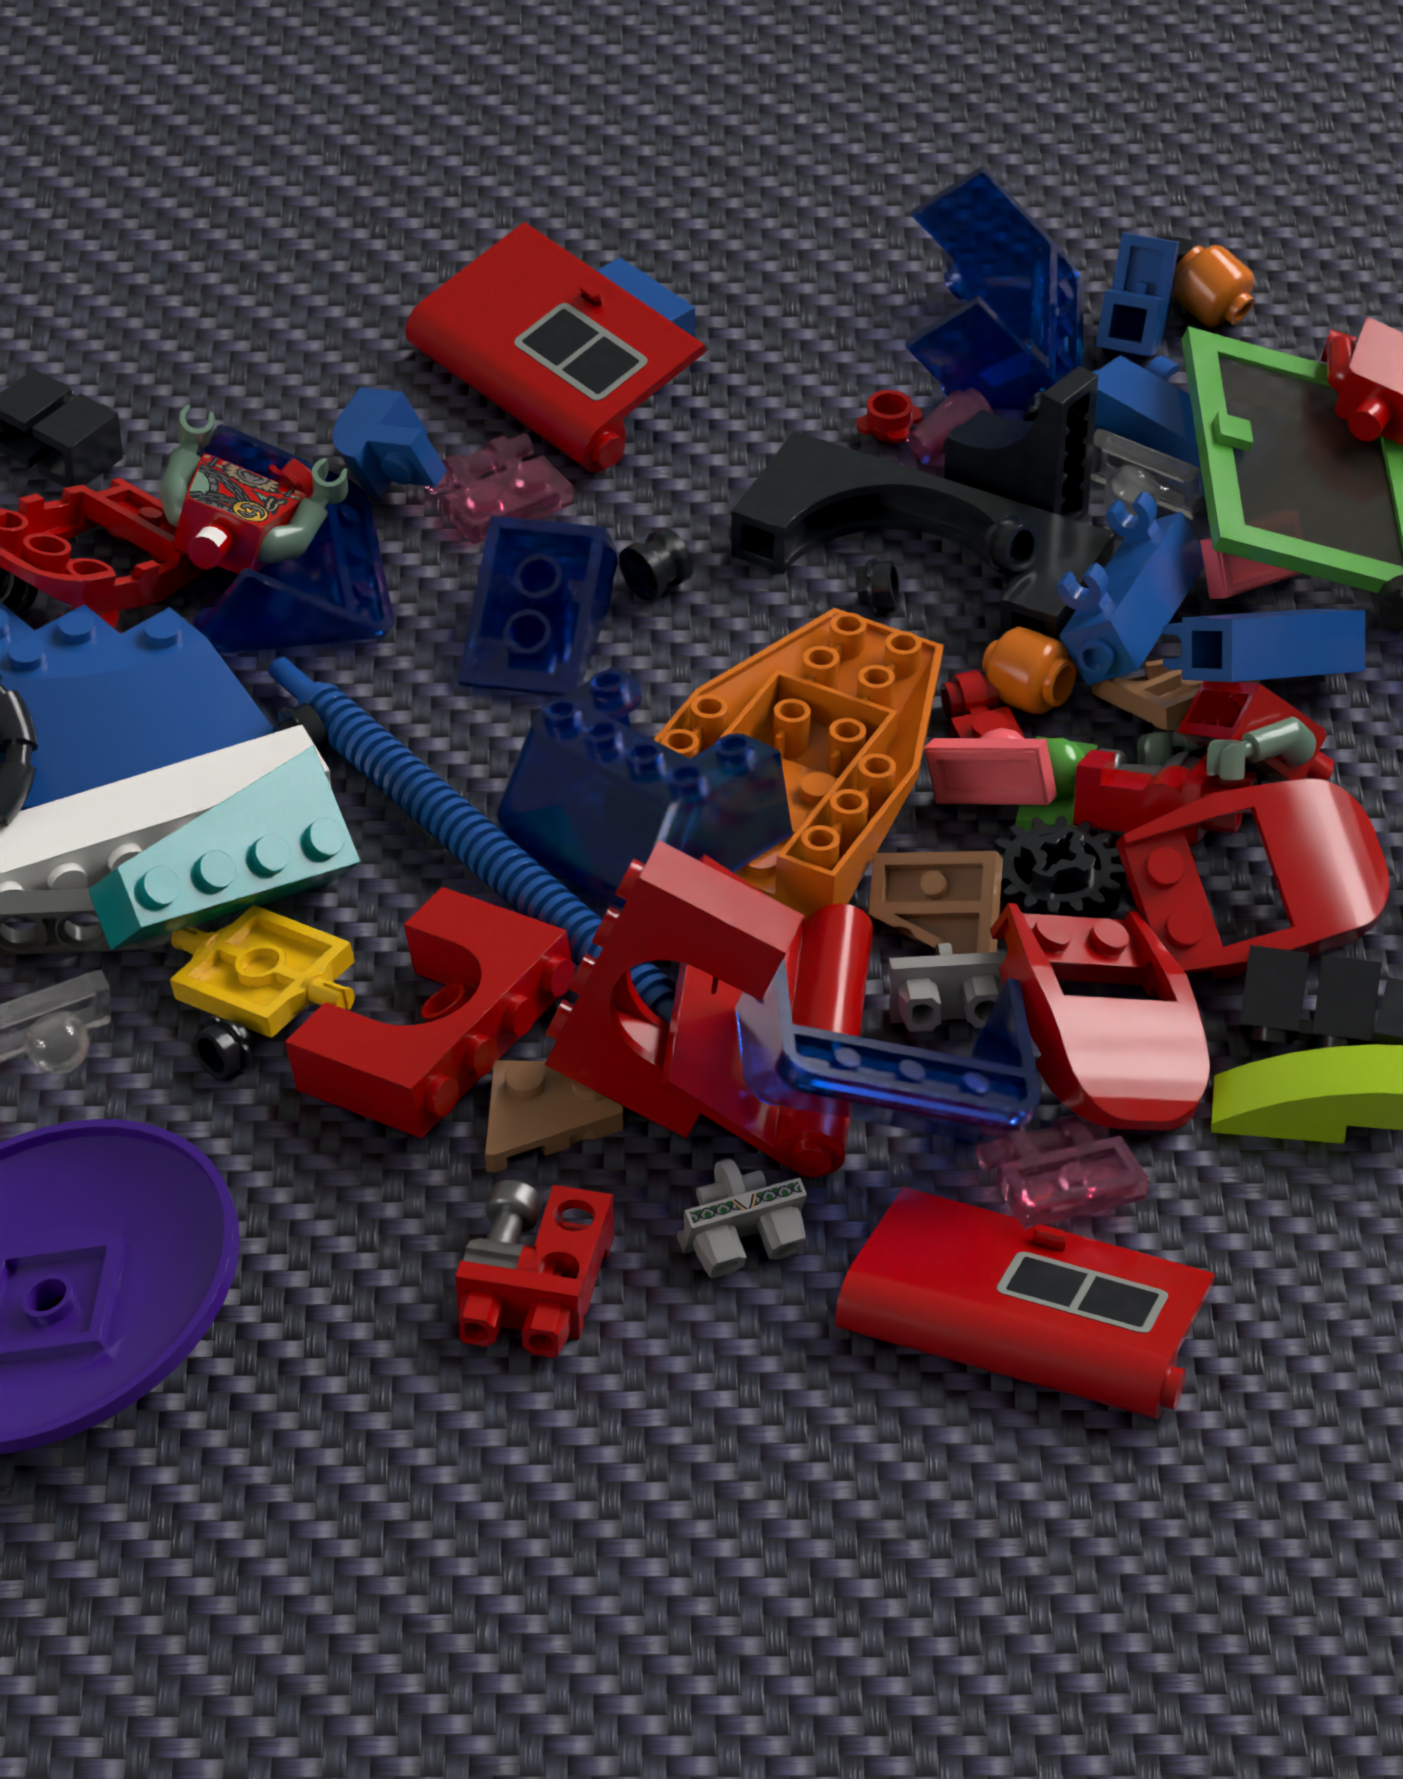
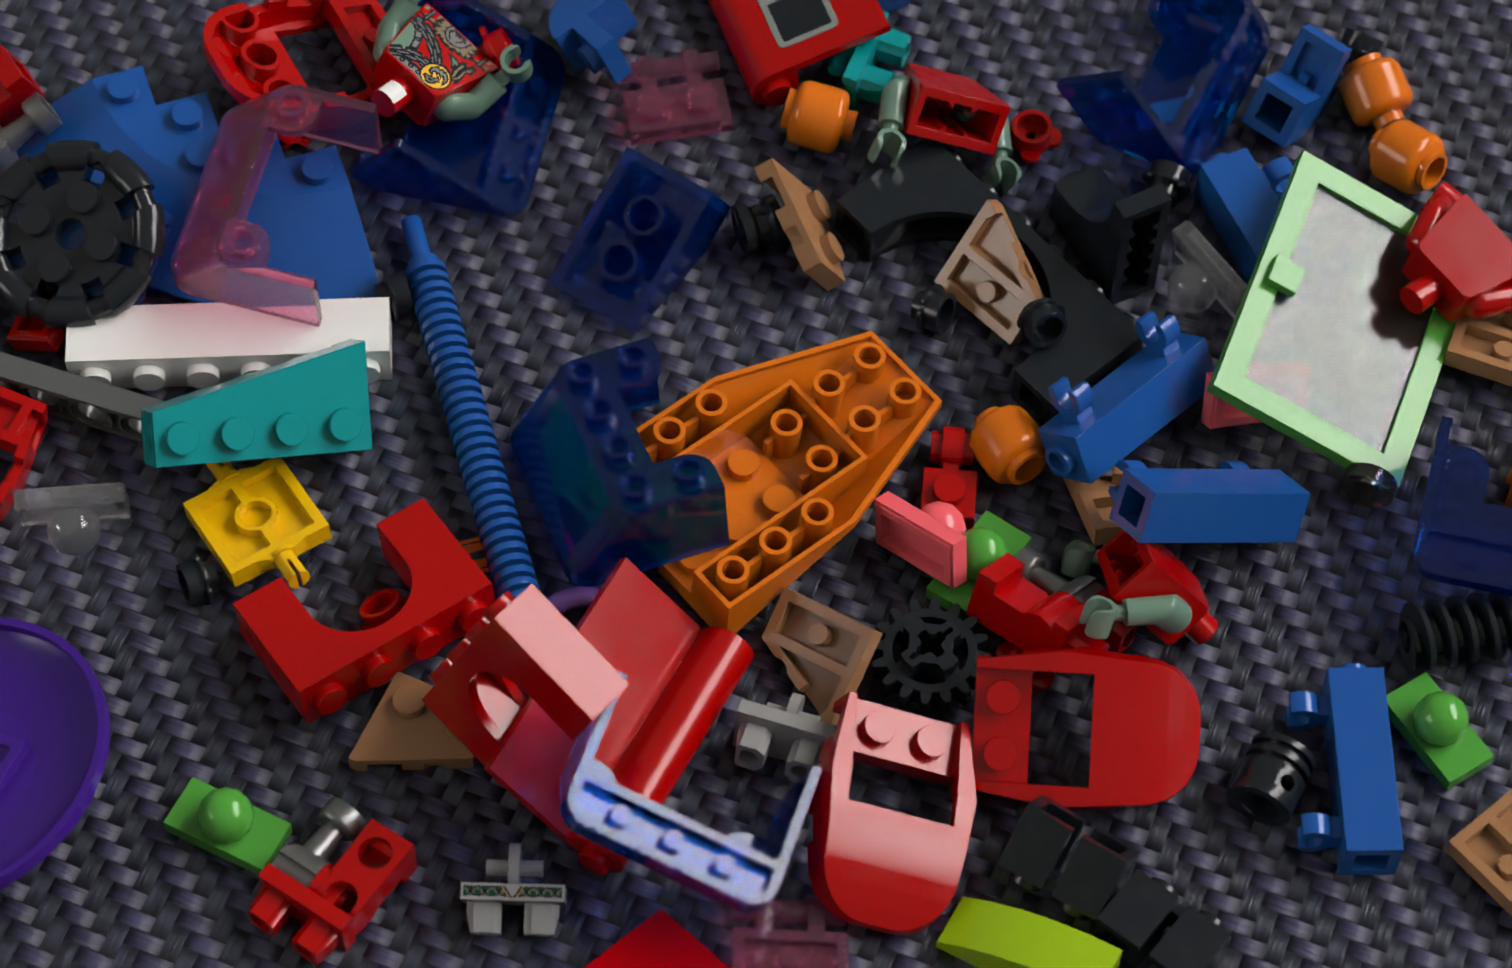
camera: 20 degrees right, 15 degrees up
clear pink cone [907,388,993,463] -> none
none -> bright green tile [163,777,293,875]
none -> clear pink windscreen [171,84,382,327]
none -> medium nougat wing [755,158,846,291]
none -> orange head [780,80,858,154]
none -> teal hips [825,11,911,111]
none -> red torso [867,63,1021,195]
none -> medium nougat wing [934,199,1045,345]
none -> orange head [1368,119,1448,195]

